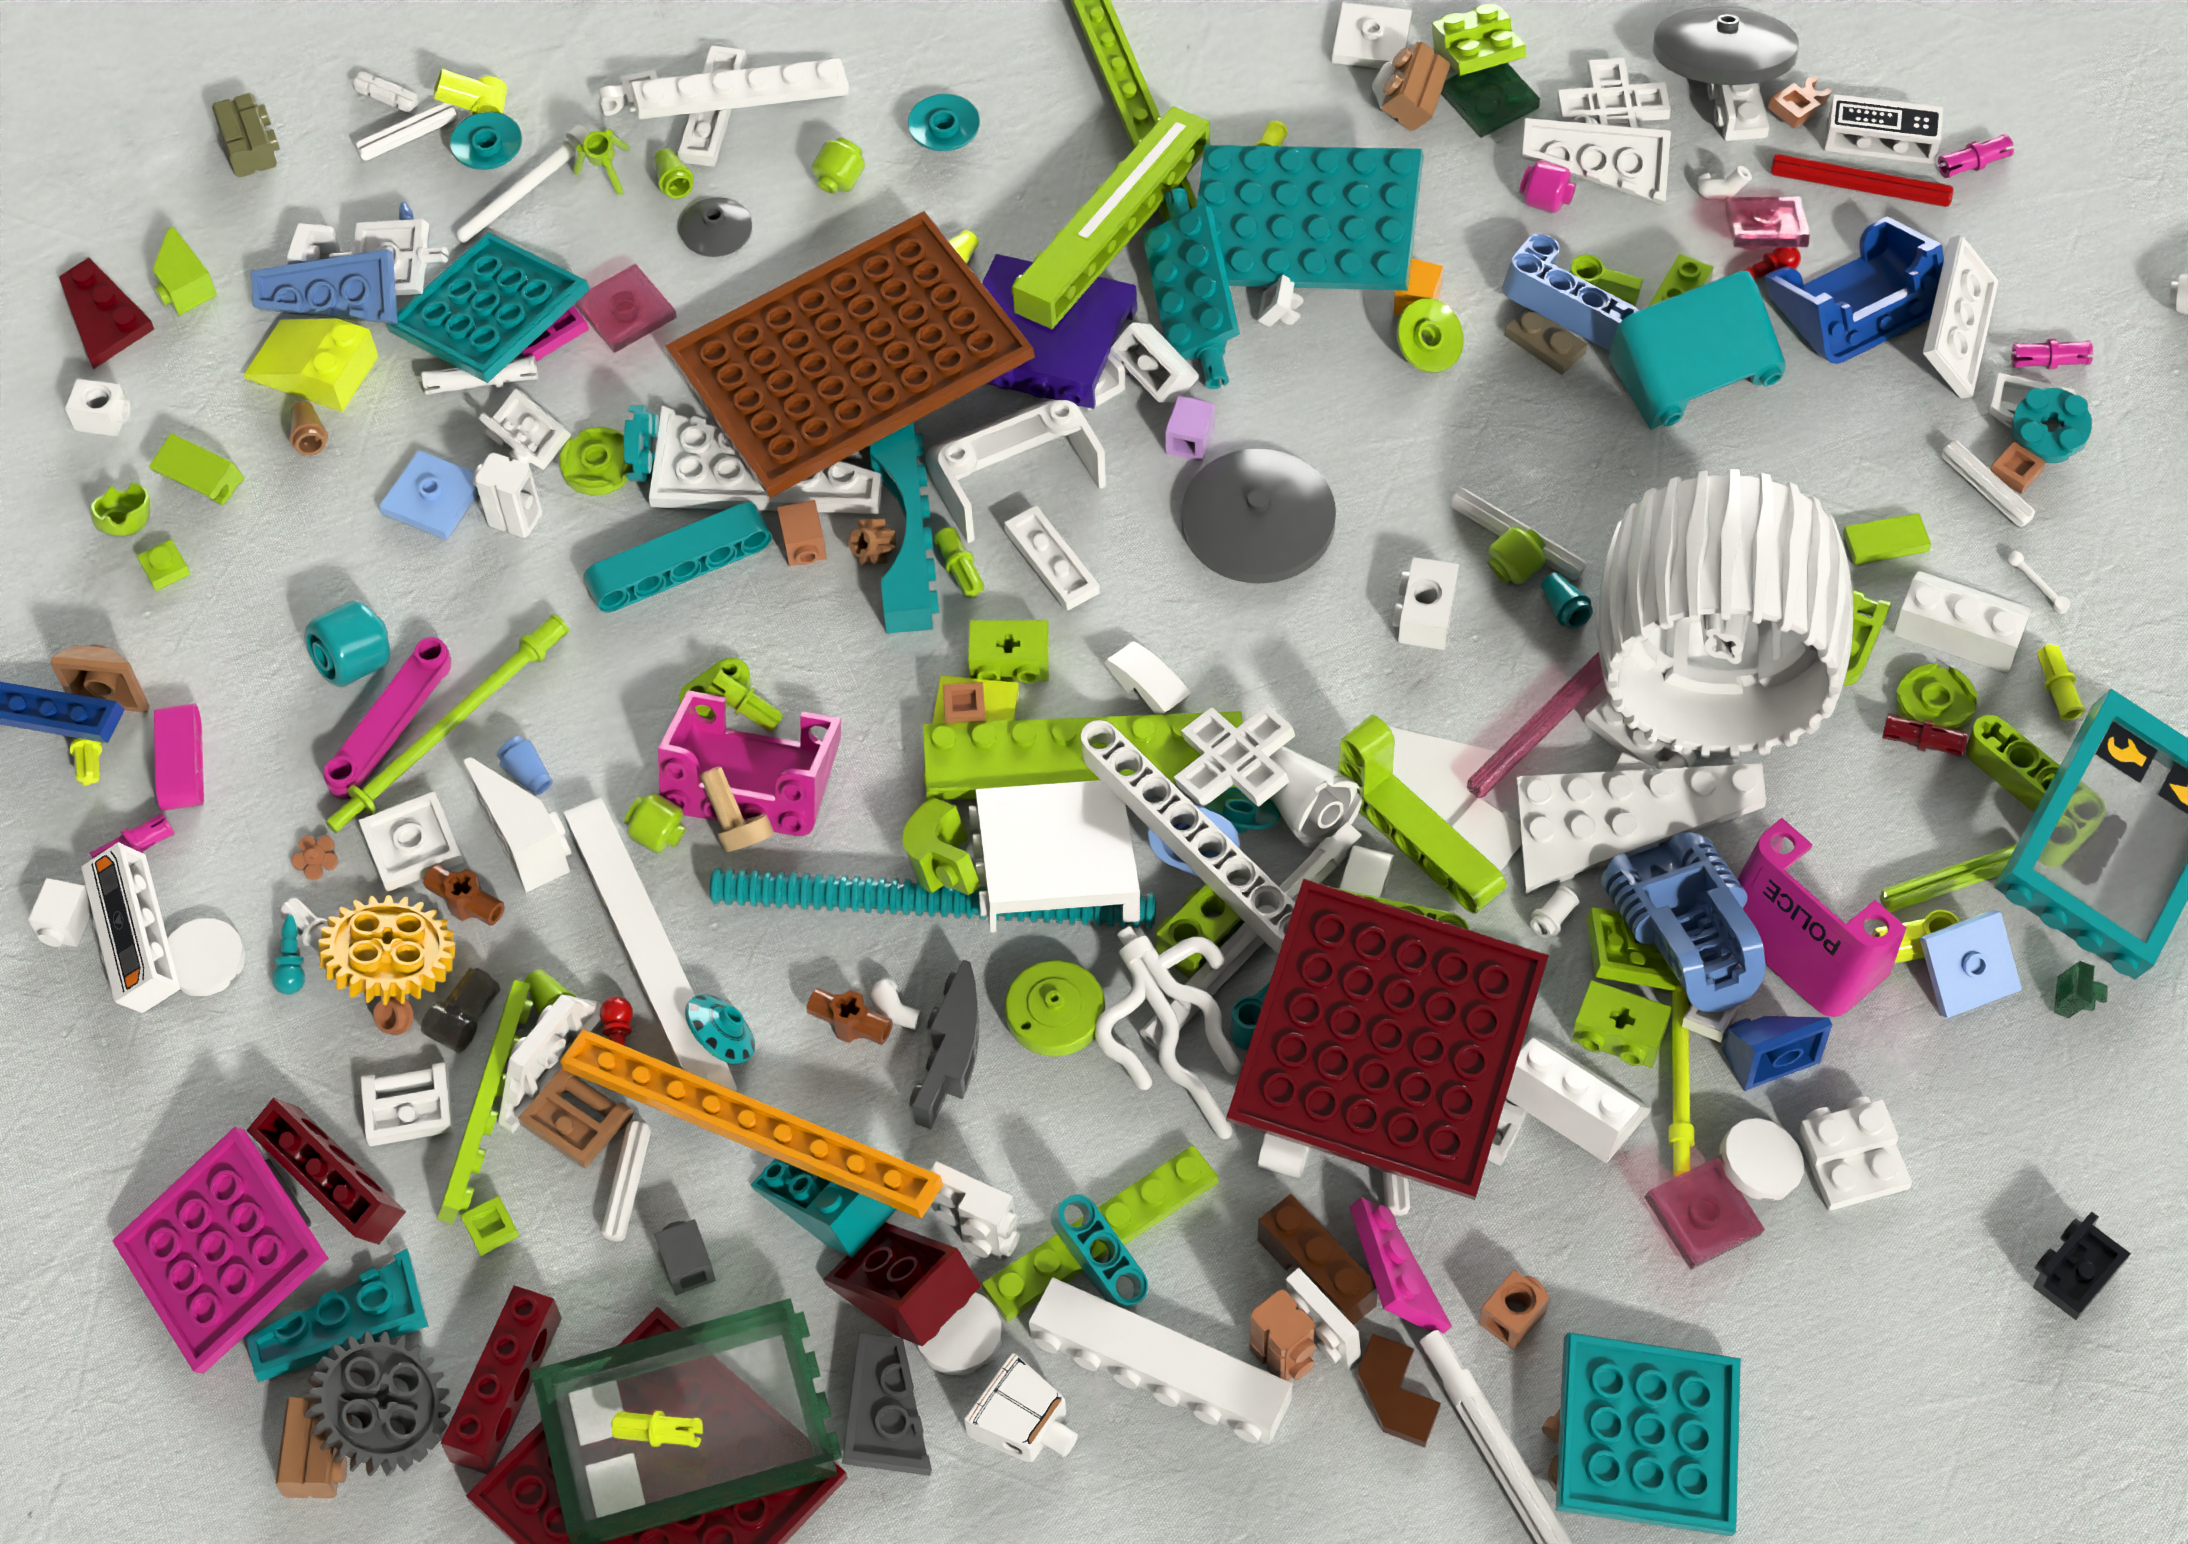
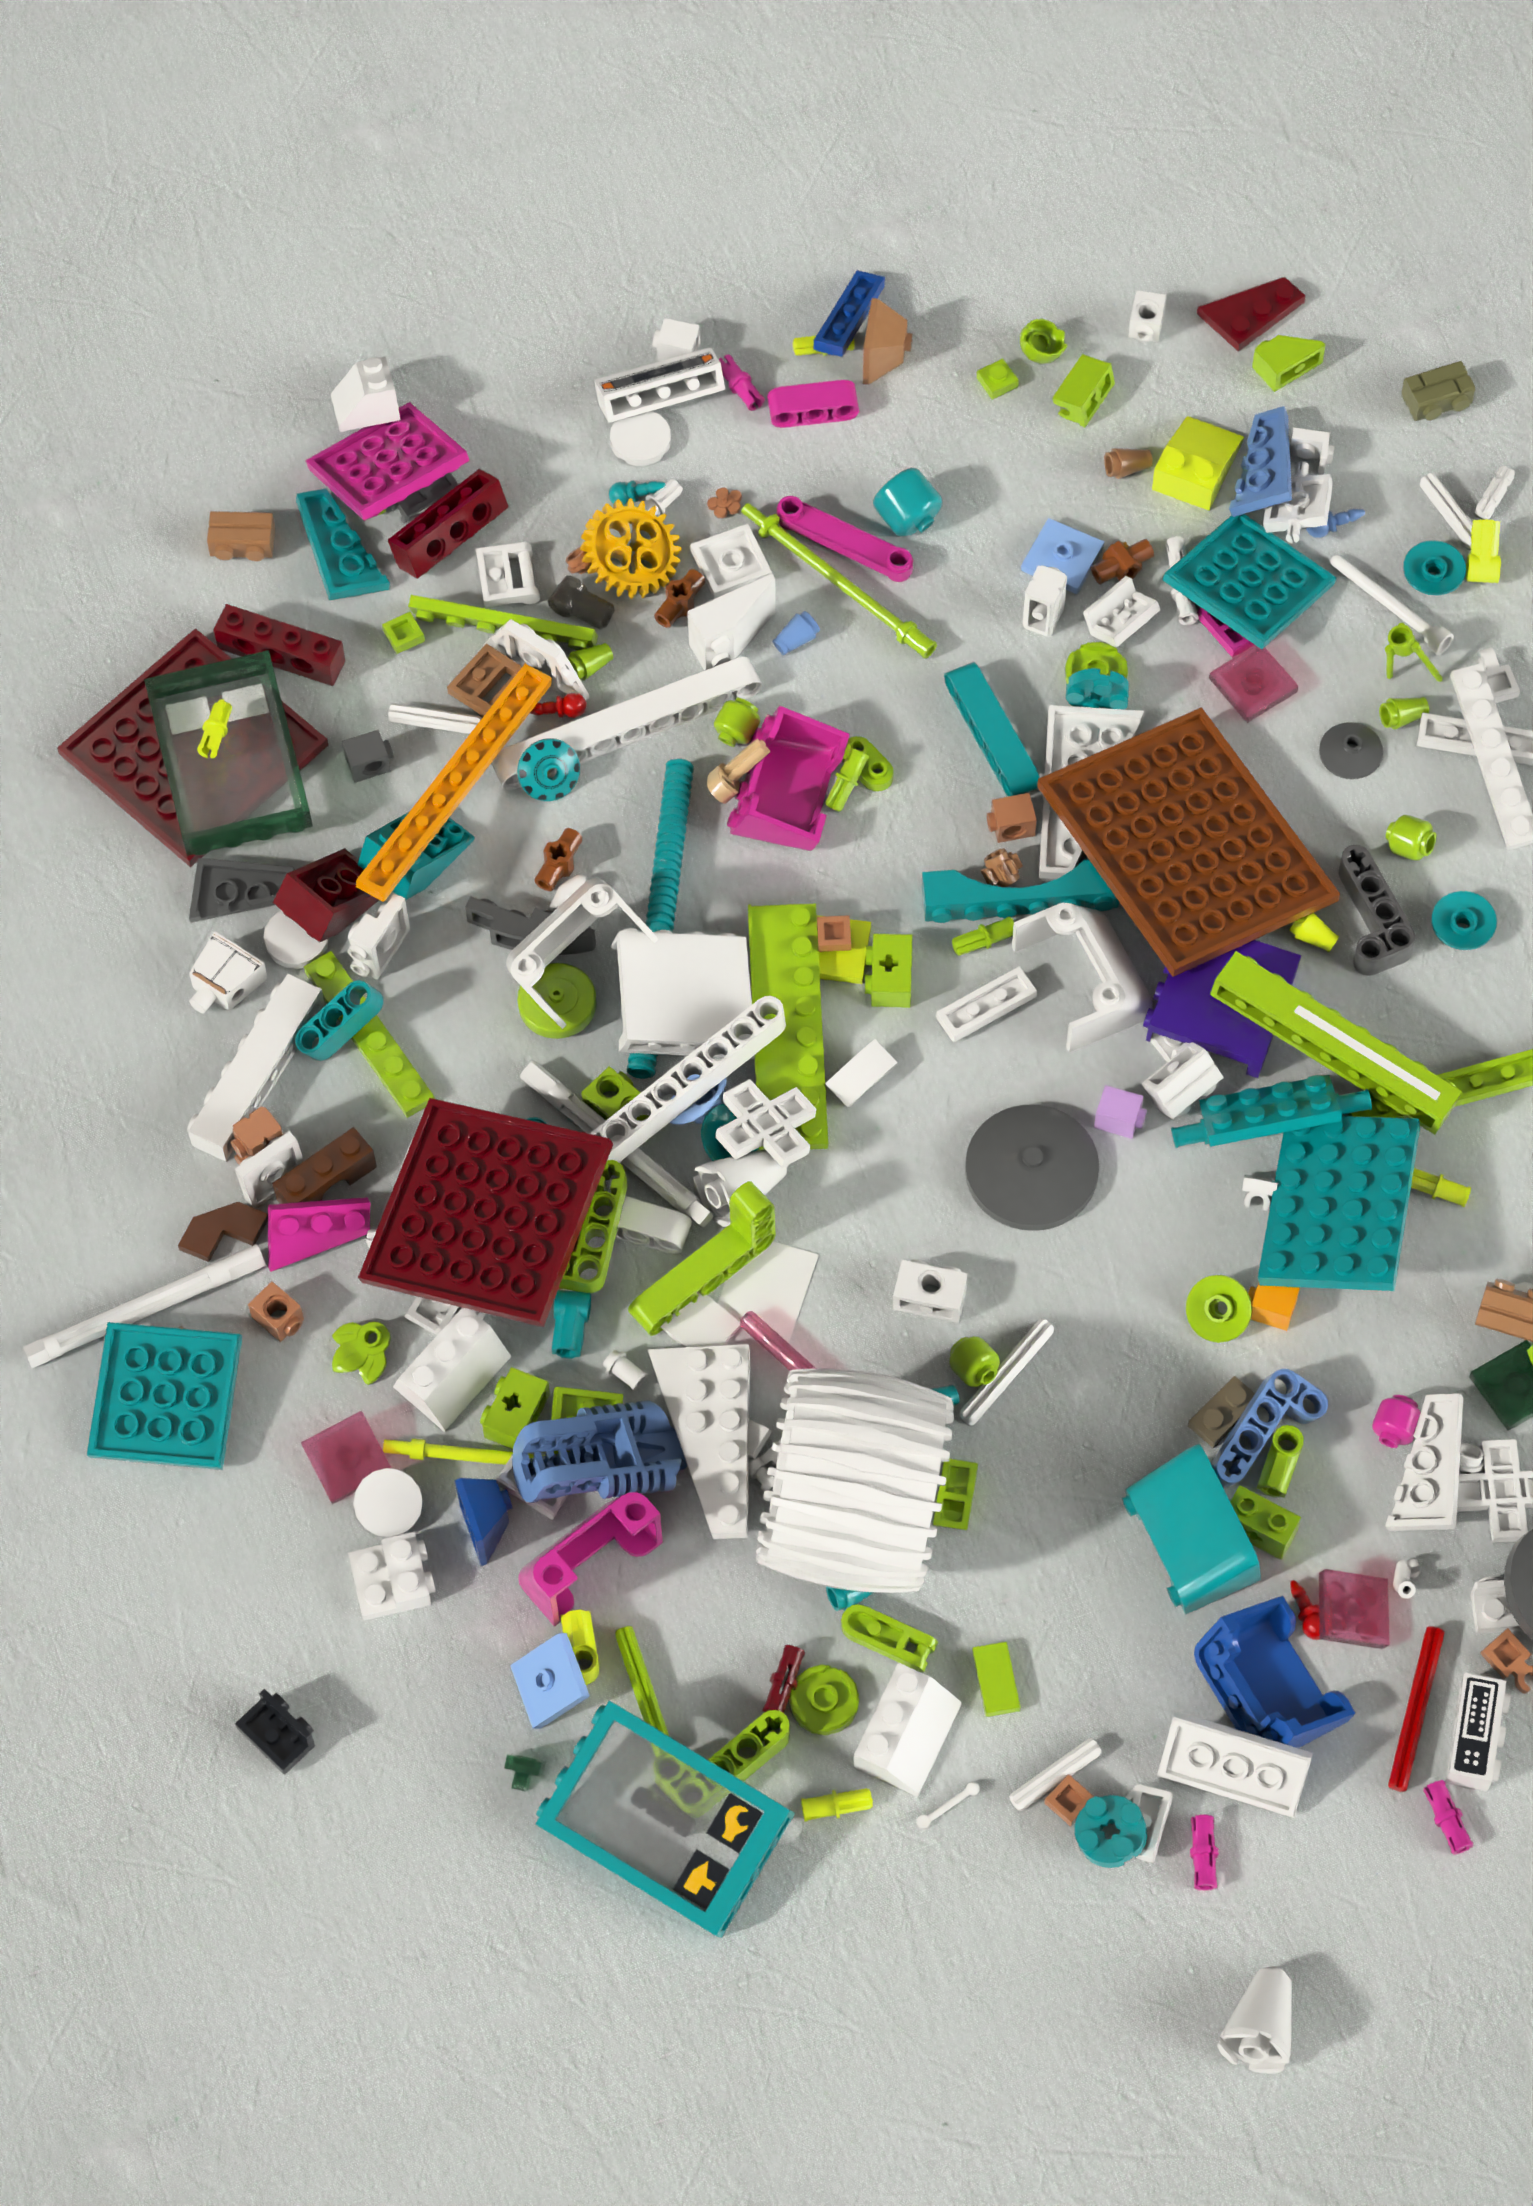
camera: 90 degrees right, 5 degrees up
dark grey gear [304,1331,451,1476] -> none
lime arch [902,797,981,895] -> none
white plant [1095,926,1242,1139] -> none
none -> white slope [331,357,400,432]
none -> lime plate [332,1322,391,1385]
none -> white windscreen [506,878,659,1029]
none -> dark orange axle [1091,539,1154,584]
none -> flat silver beam [1338,845,1415,976]

